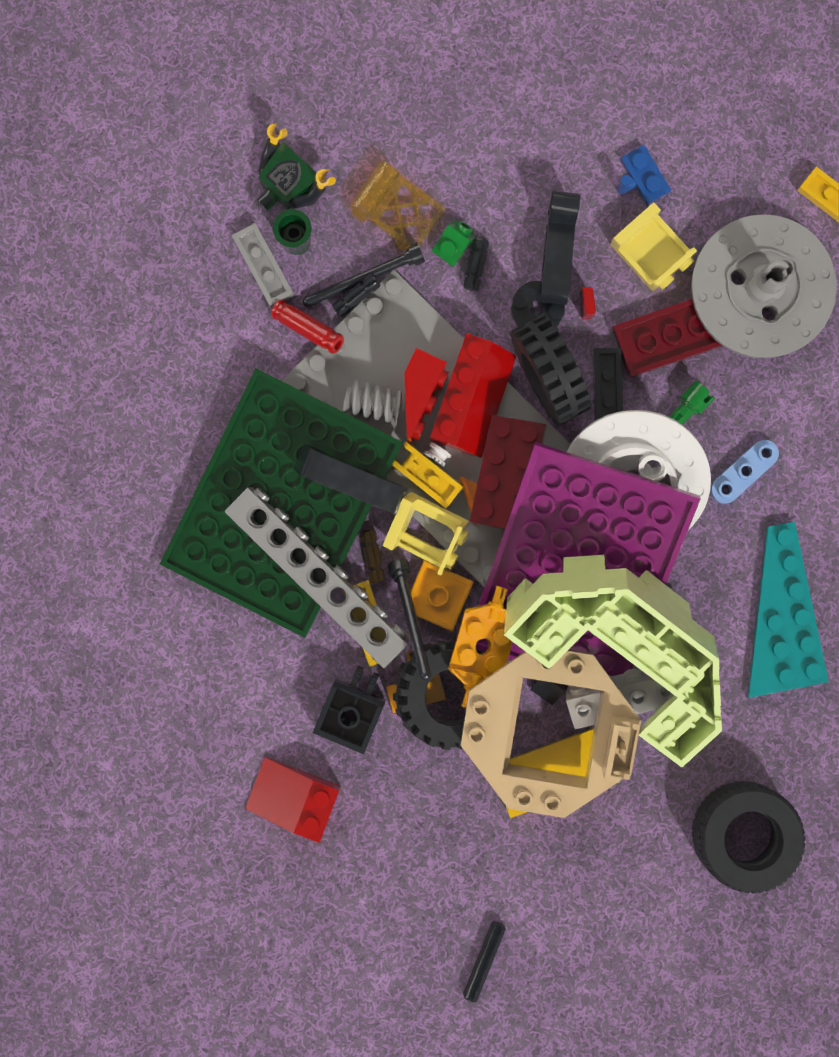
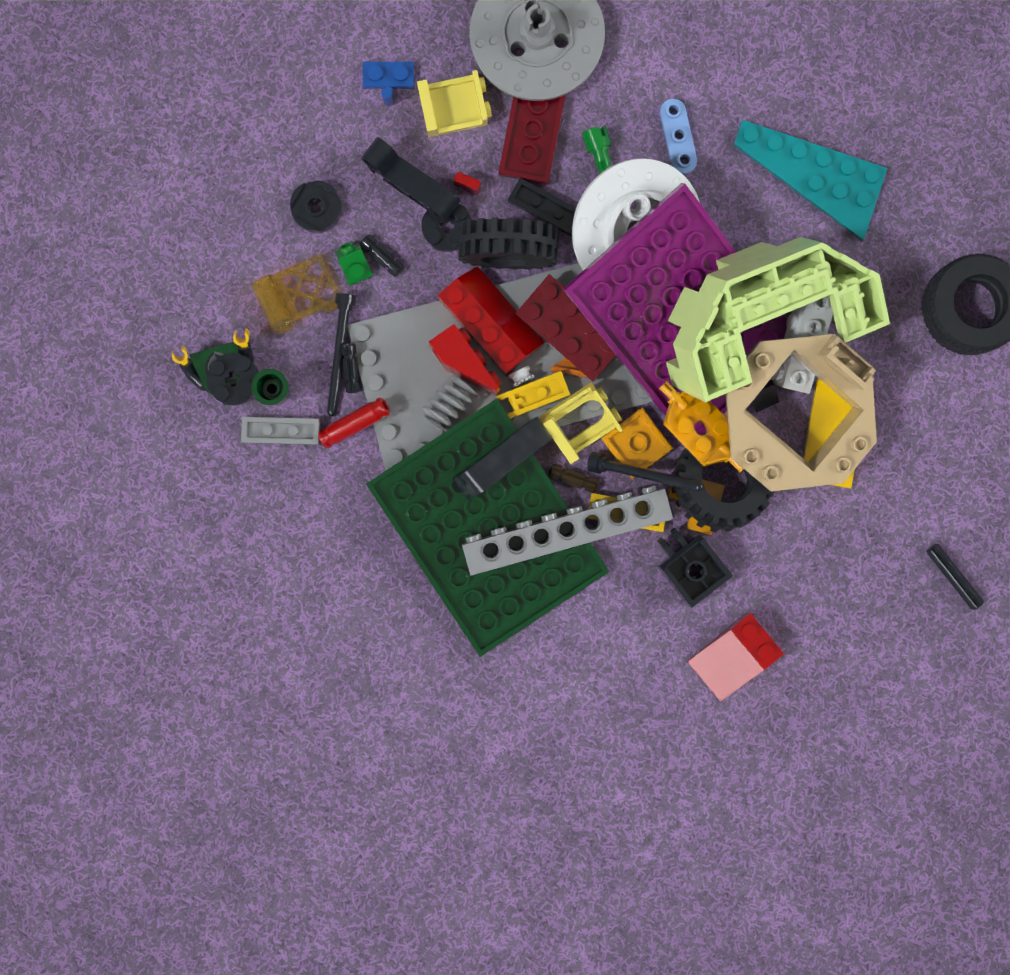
camera: 60 degrees left, 0 degrees up
none -> black plate [206,353,259,406]
none -> black plate [290,180,342,233]

